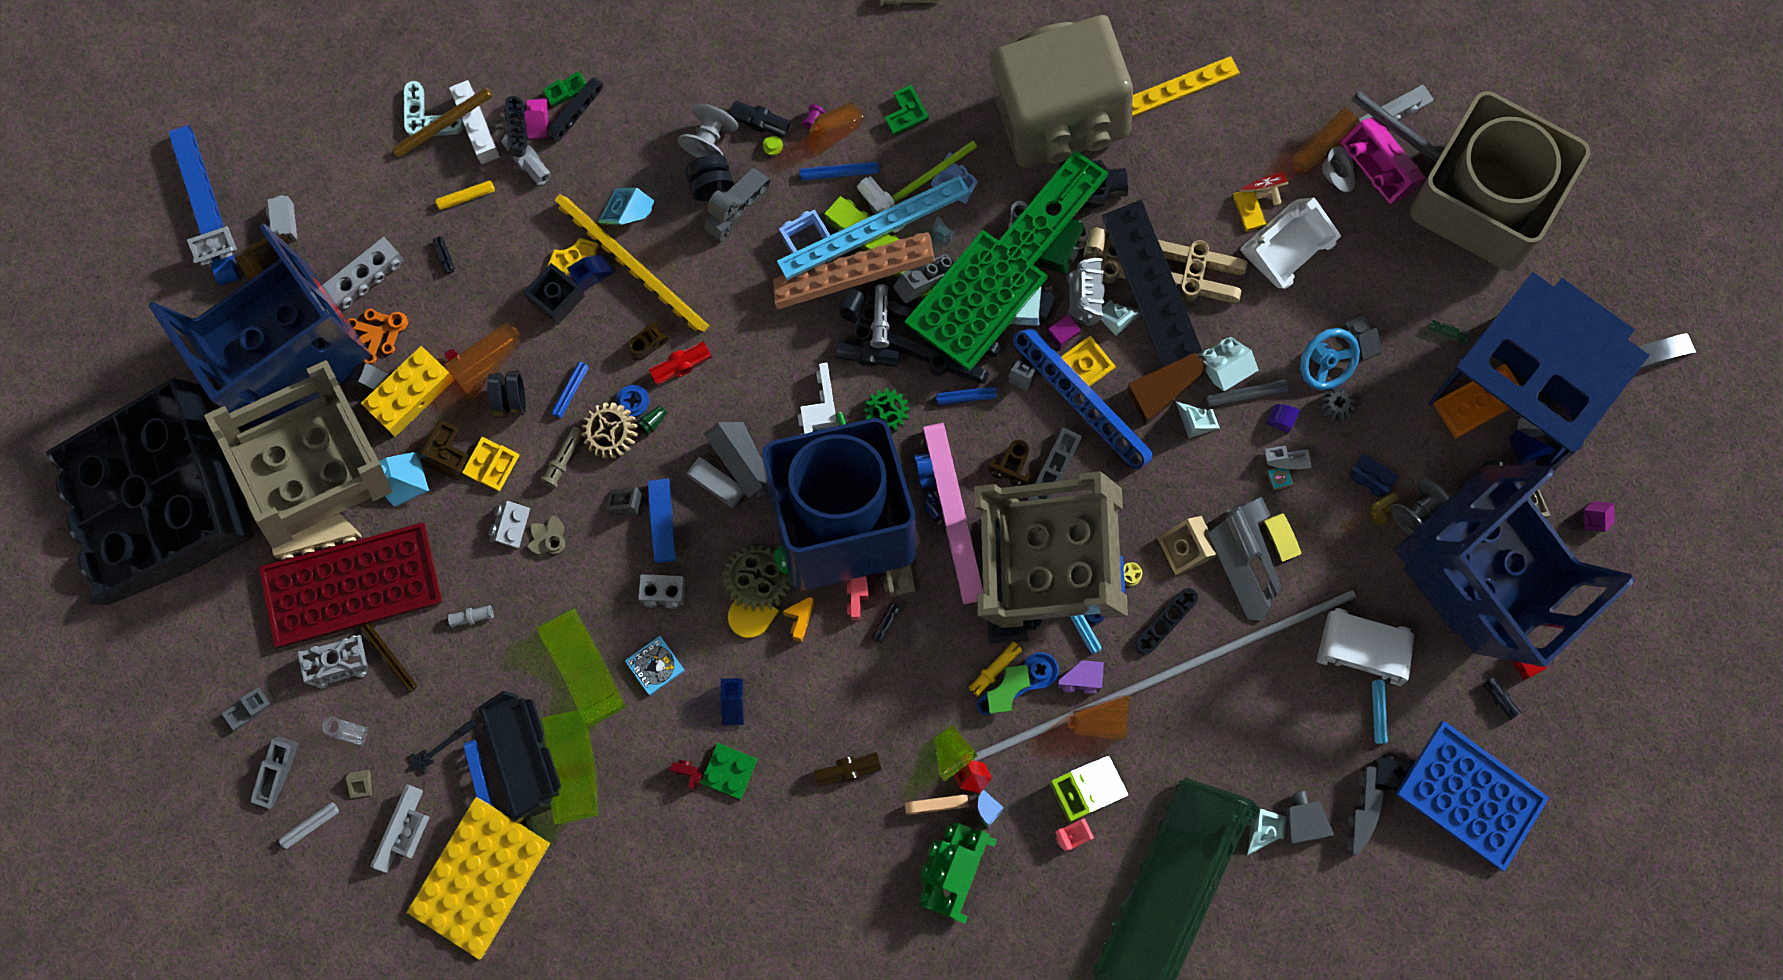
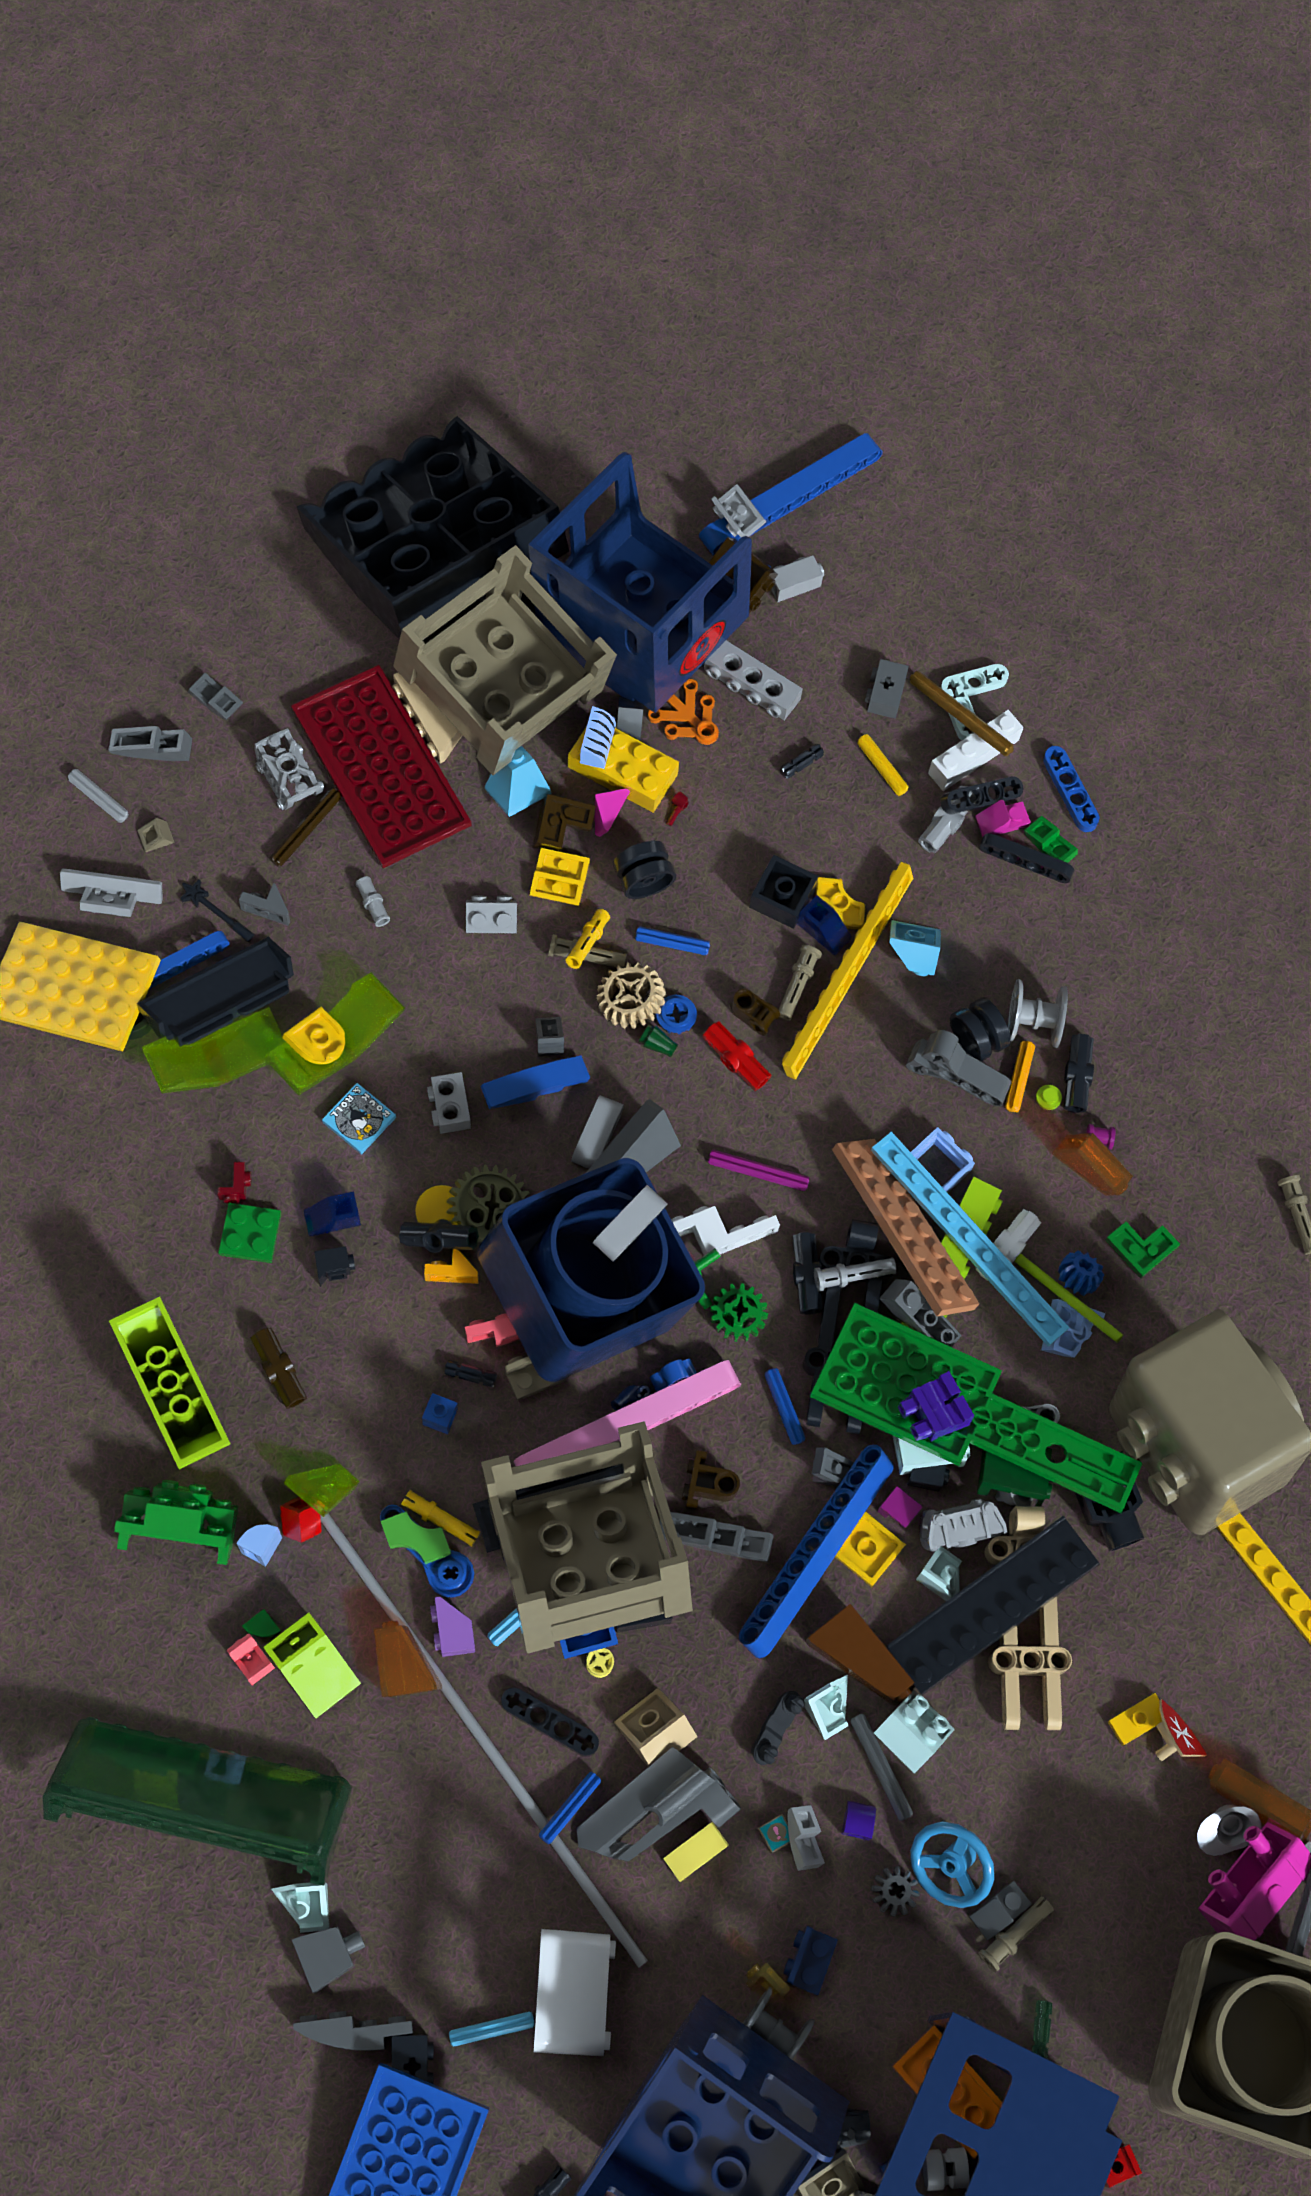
camera: 65 degrees right, 5 degrees down
clear piece [322,717,369,746] -> none
clear orange slope [445,322,521,401] -> none
dark tan plate [528,515,566,554] -> none
blue axle [800,161,879,181] -> none
light nougat beam [905,795,969,815] -> none
clear light blue slope [932,216,955,243] -> none
white windscreen [1241,197,1341,289] -> none
none -> lime piece [109,1297,230,1469]
none -> dark grey slope [239,883,290,926]
none -> green tile [242,1609,281,1637]
none -> yellow tile [283,1007,345,1064]
none -> black window [314,1246,355,1287]
none -> black piece [399,1219,479,1253]
none -> blue brick [422,1393,458,1434]
none -> blue axle [539,1772,601,1844]
none -> yellow pin [566,909,610,969]
none -> light blue brick [580,706,616,769]
none -> light grey beam [593,1185,667,1262]
none -> dark pink slope [595,788,630,837]
none -> magenta axle [708,1150,809,1191]
none -> black piece [751,1690,805,1765]
none -> dark tan pin [778,945,822,1021]
none -> dark grey brick [865,659,909,719]
none -> dark purple hips [898,1371,974,1442]
none -> dark tan pin [978,1896,1054,1972]
none -> light orange axle [1005,1041,1035,1113]
none -> blue beam [1043,746,1099,832]
none -> blue gear [1058,1250,1104,1296]

